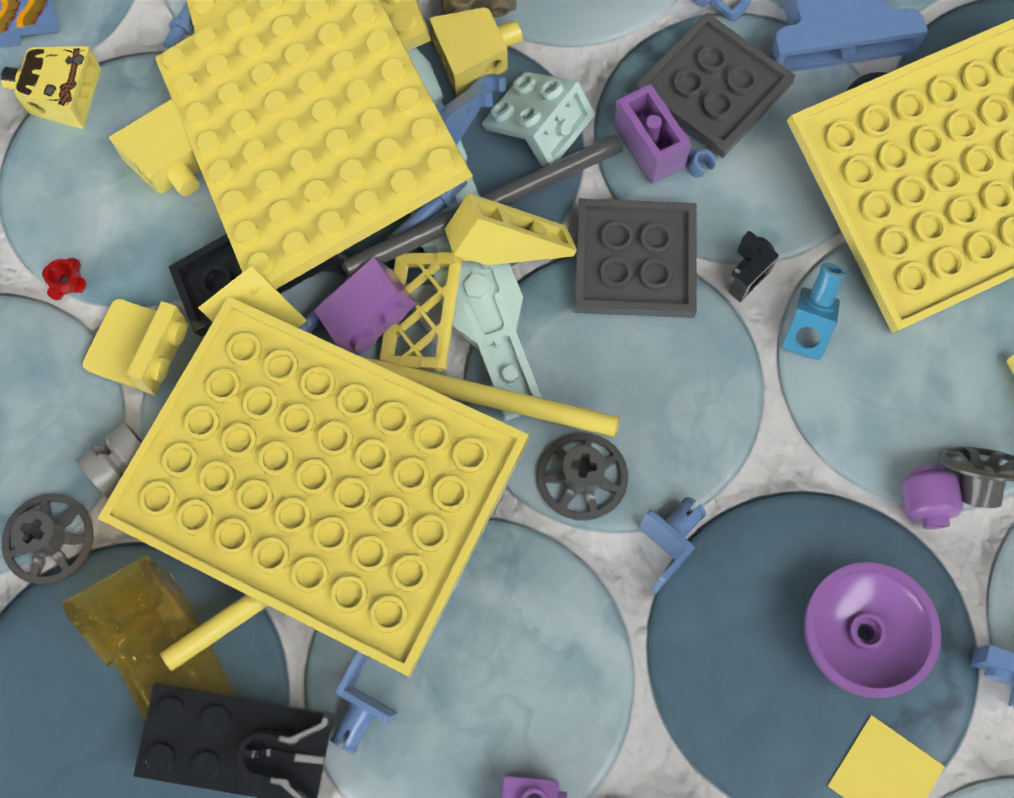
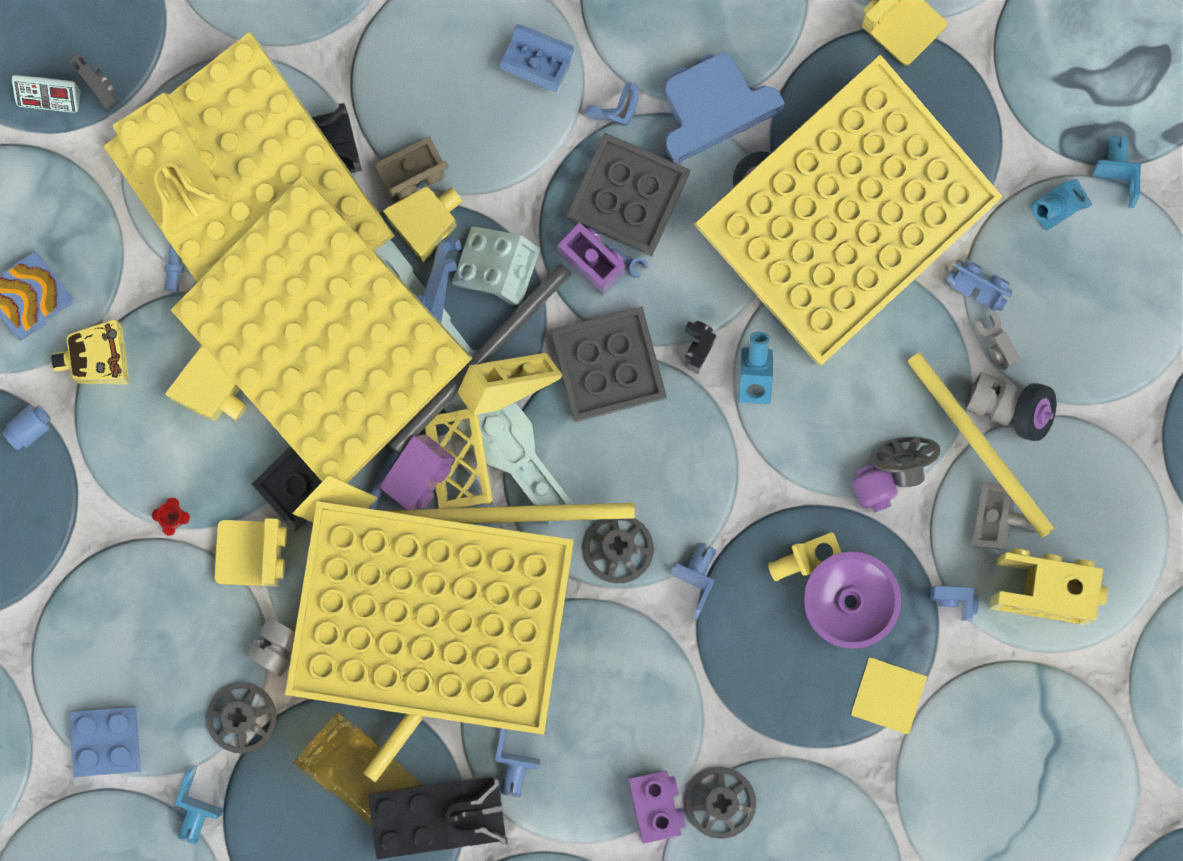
camera: 20 degrees left, 10 degrees up
none -> light yellow bracket [768,533,842,581]

